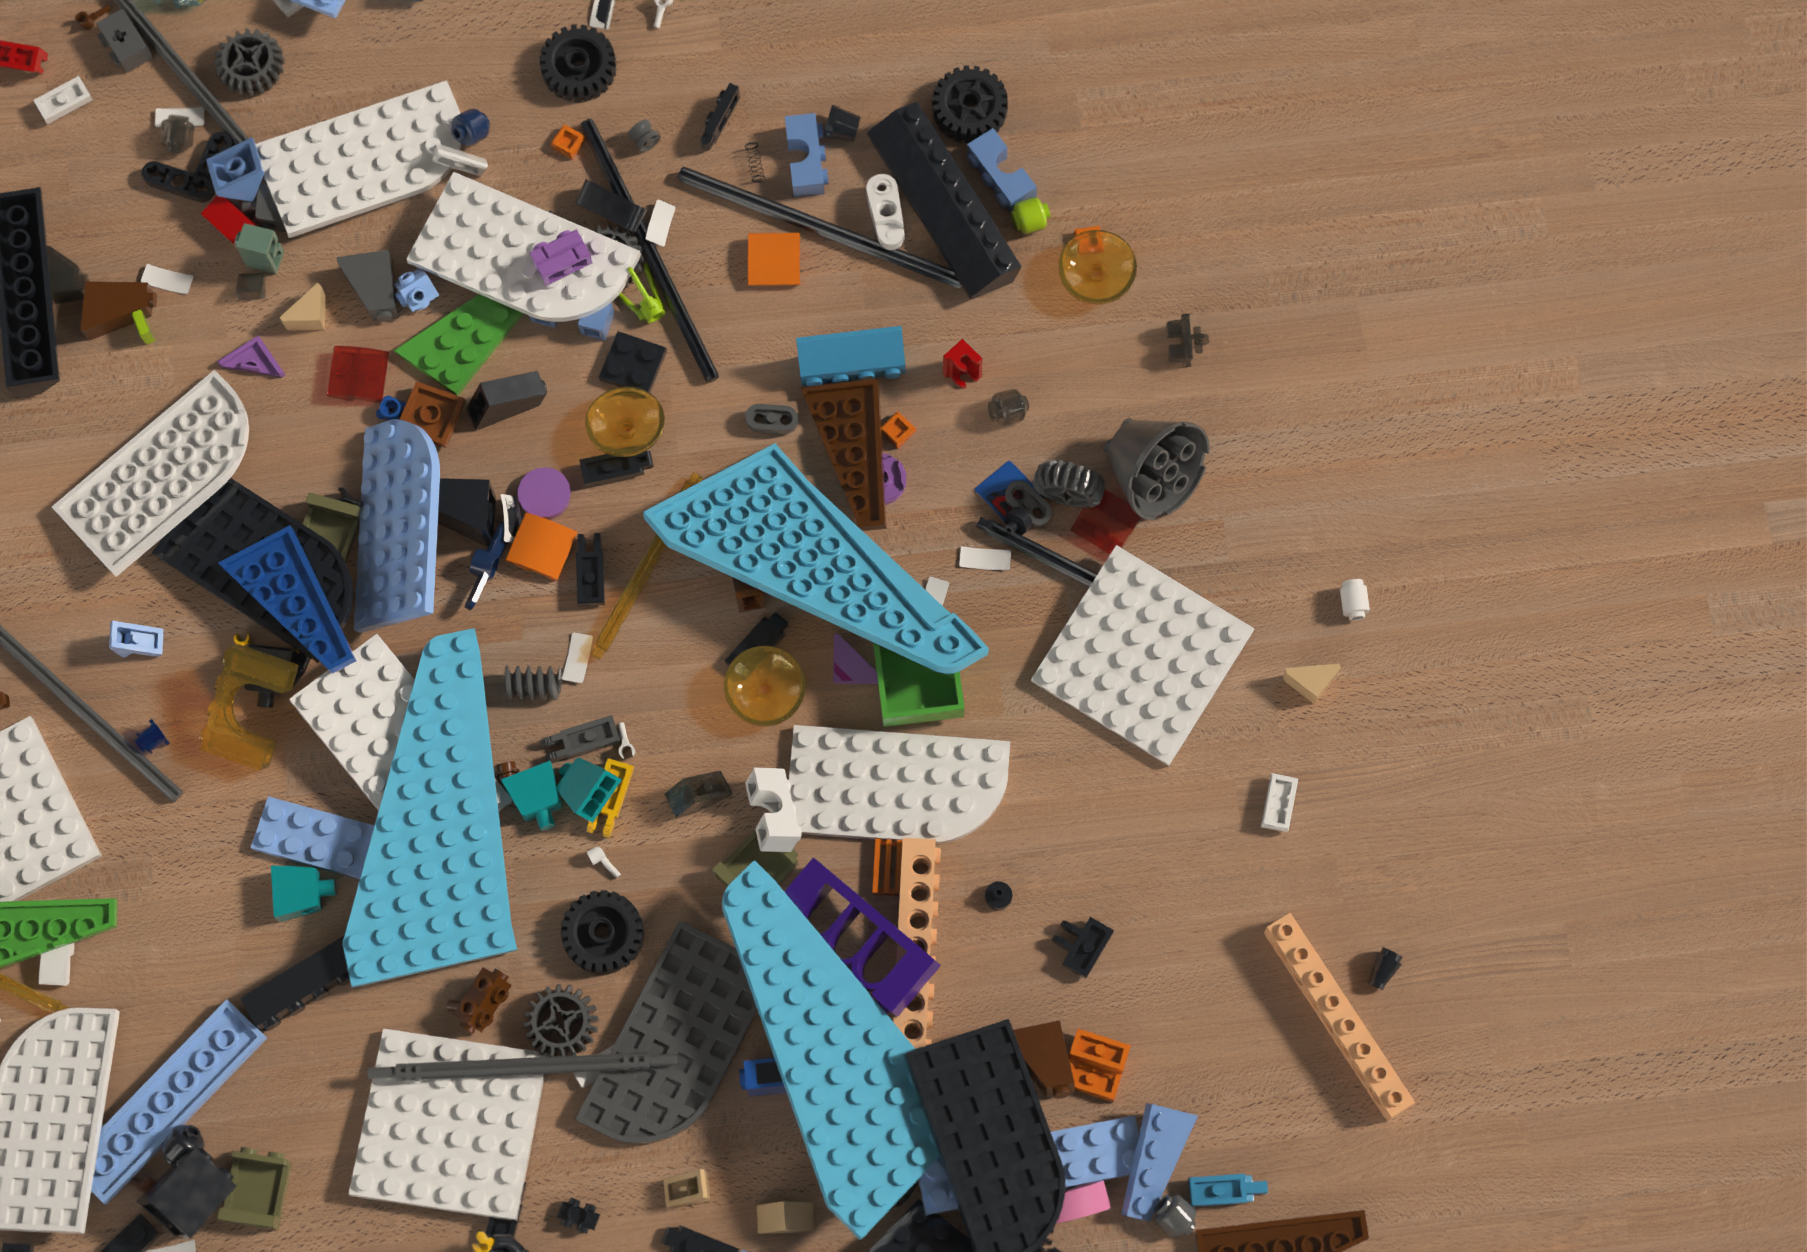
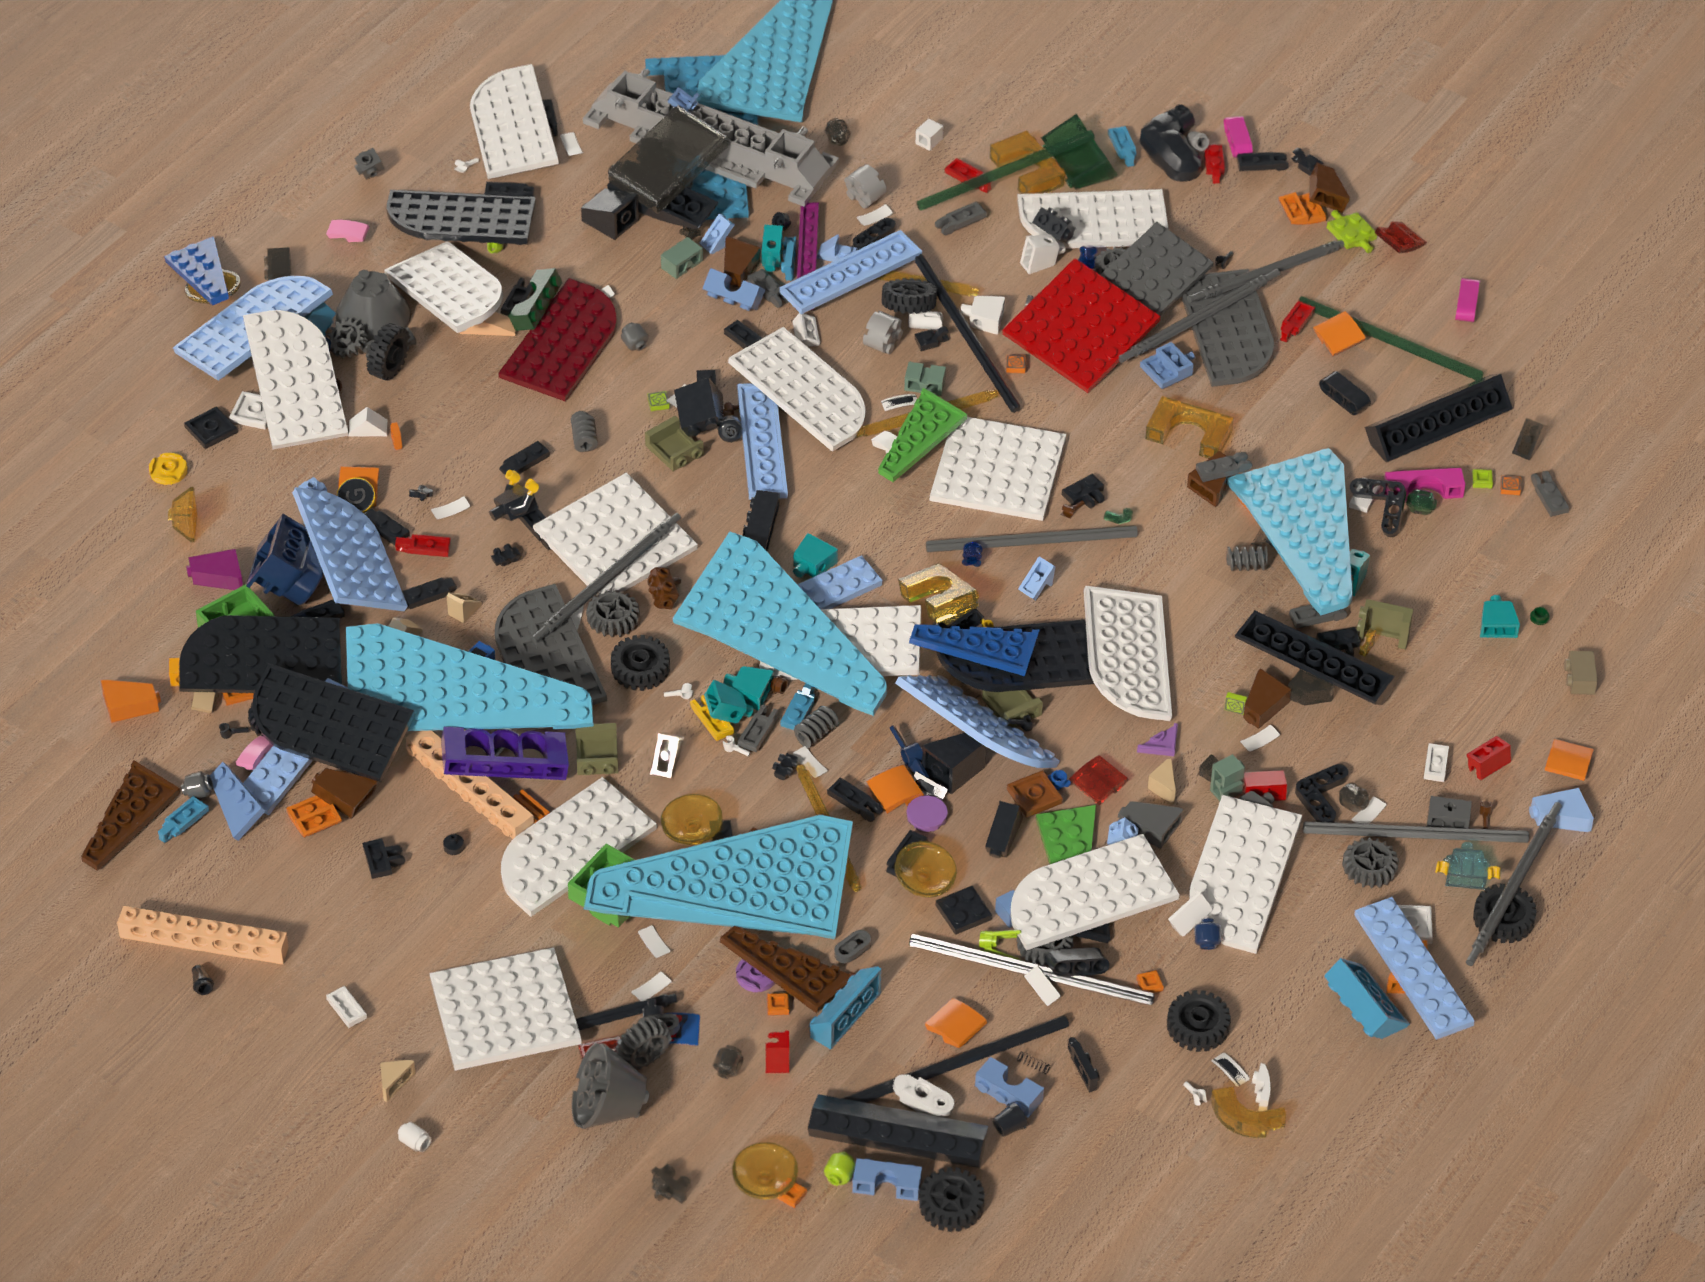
camera: 130 degrees right, 25 degrees down
medium blue slope [206,137,264,202] -> none
medium lavender brick [529,229,593,286] -> none
dark grey wheel [628,119,661,152] -> none
white arch [745,767,801,852] -> none
none -> black piece [772,753,800,780]
none -> dark azure hinge [780,683,815,730]

